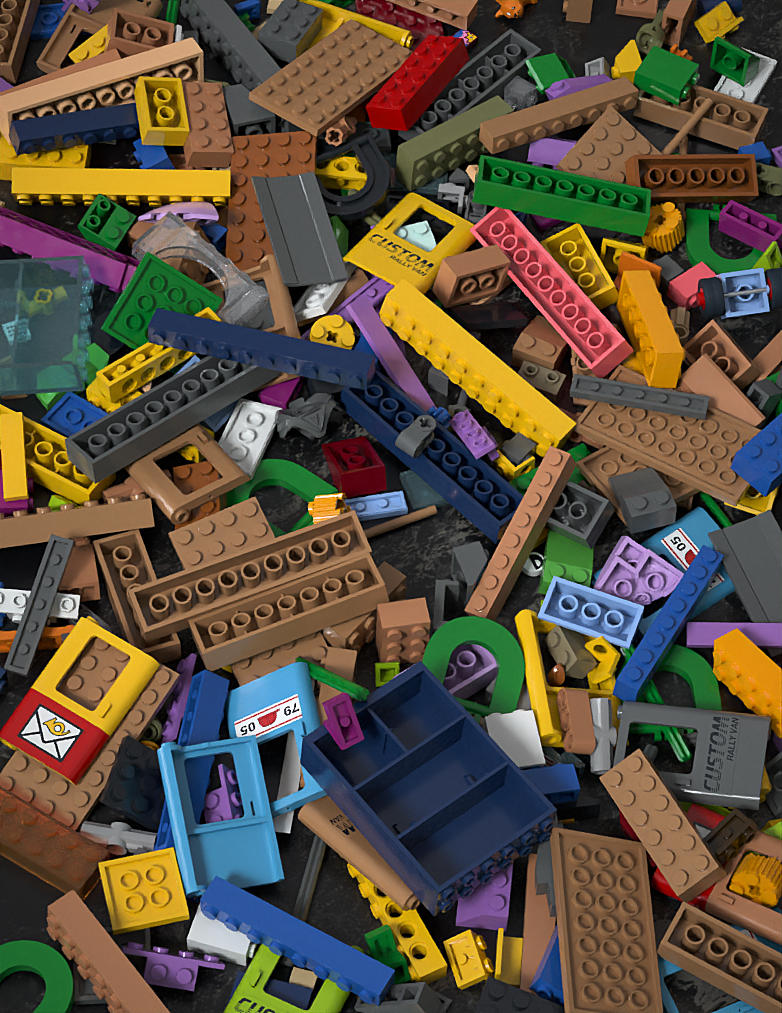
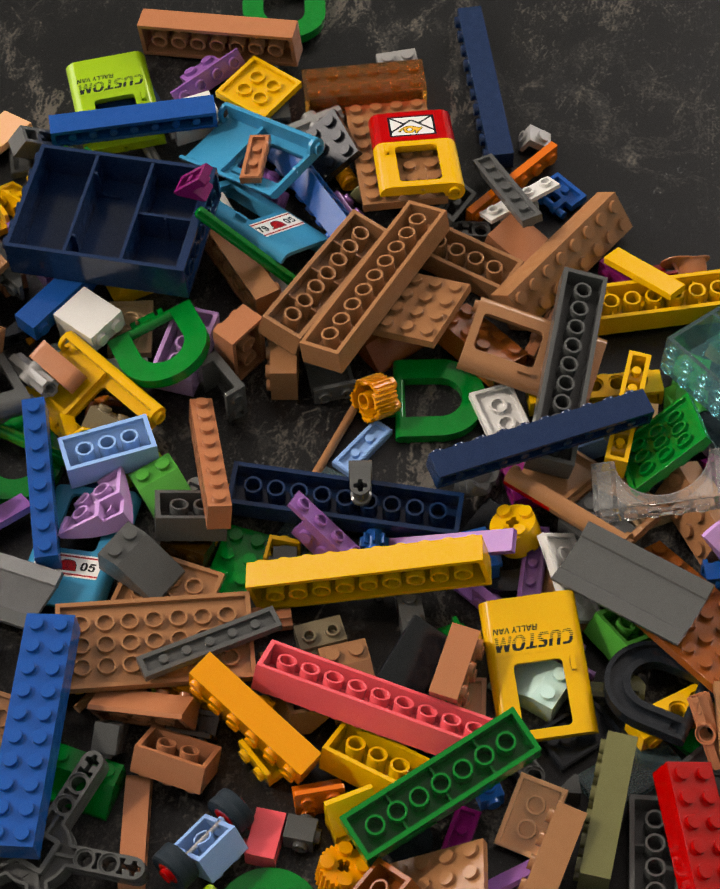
camera: 145 degrees right, 0 degrees up
blue plate [41,391,108,438] -> none
dark red slope [321,436,387,499] -> none
light grey bracket [438,183,468,214] -> none
dark grey slope [451,541,490,608] -> none
tan piece [670,307,690,347] -> none
none -> nougat tile [239,135,271,184]

